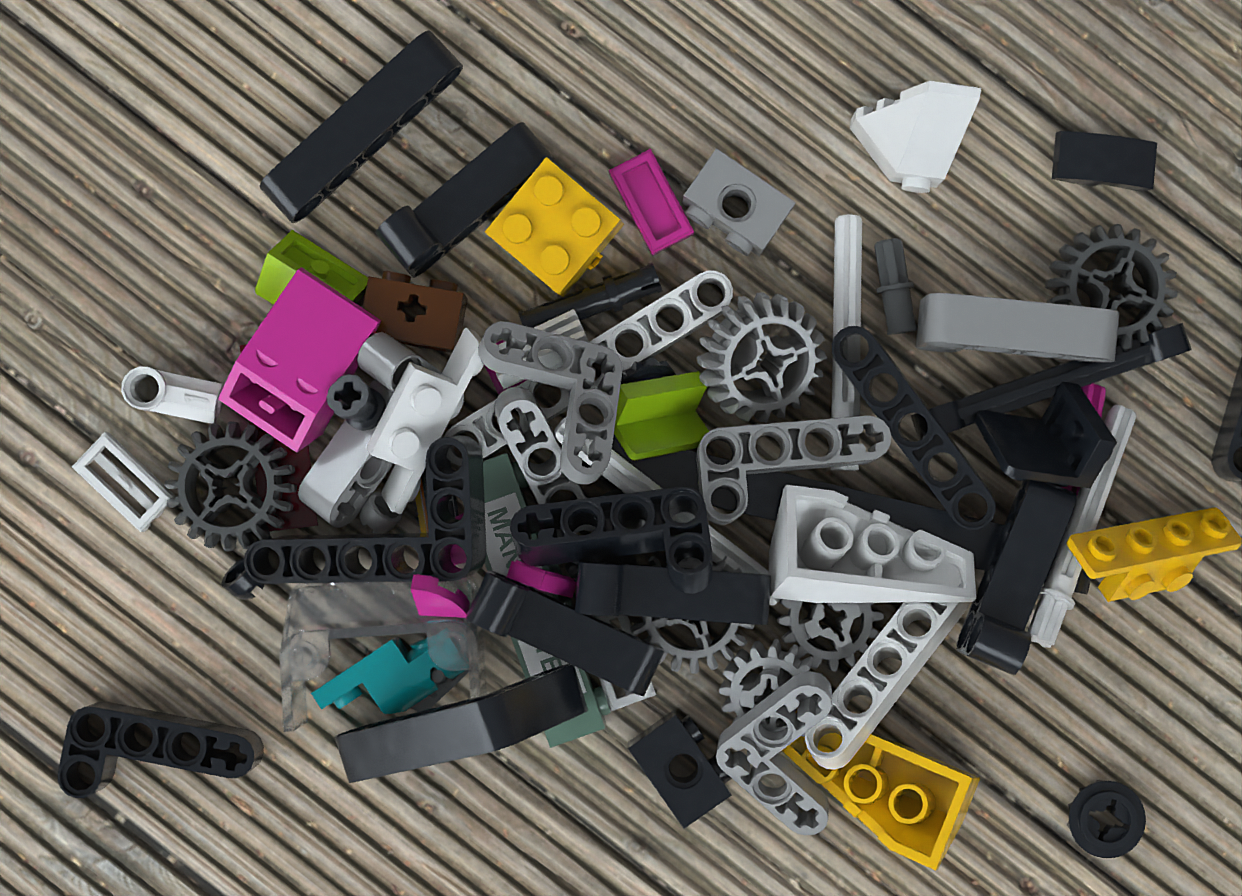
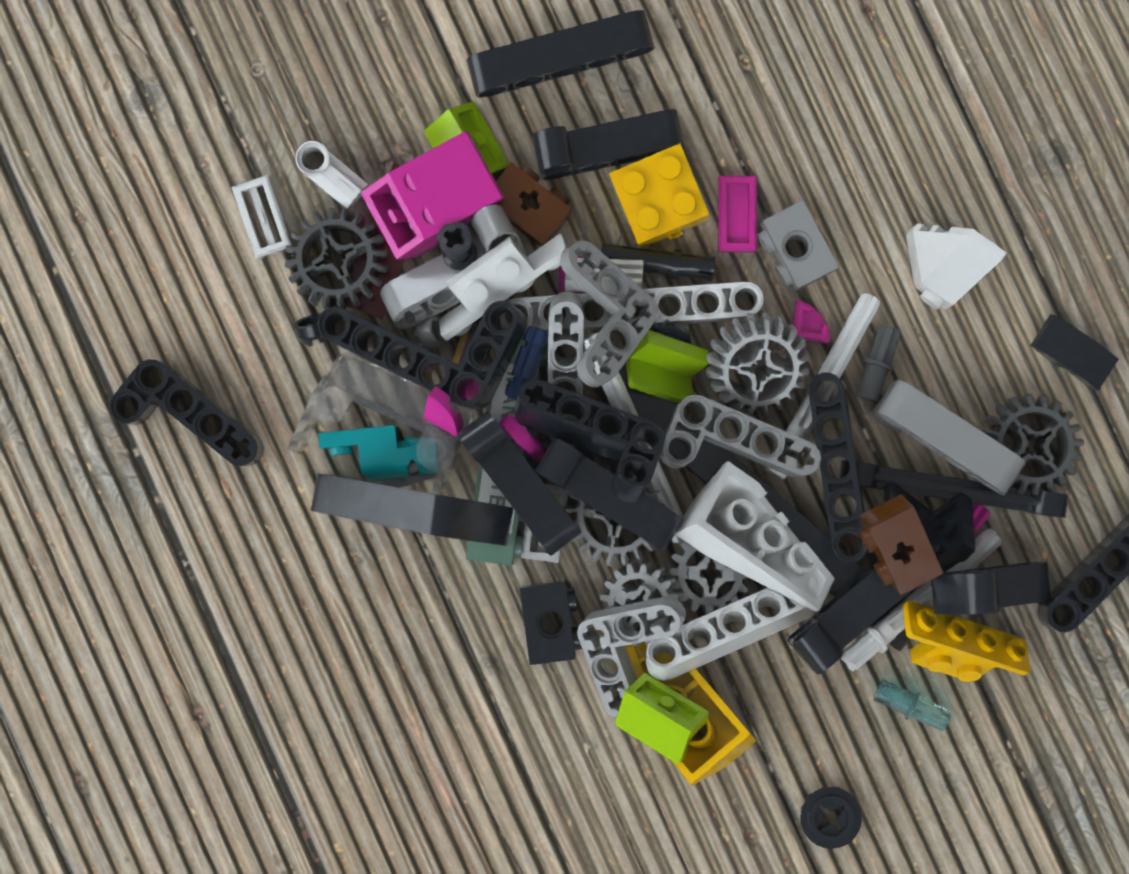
camera: 25 degrees right, 0 degrees up
none -> dark blue axle [505,326,548,400]
none -> lime panel [615,673,710,764]
none -> dark pink tile [792,300,830,344]
none -> reddish brown brick [859,494,944,595]
none -> clear light blue axle [873,679,951,731]
none -> black beam [931,562,1051,614]

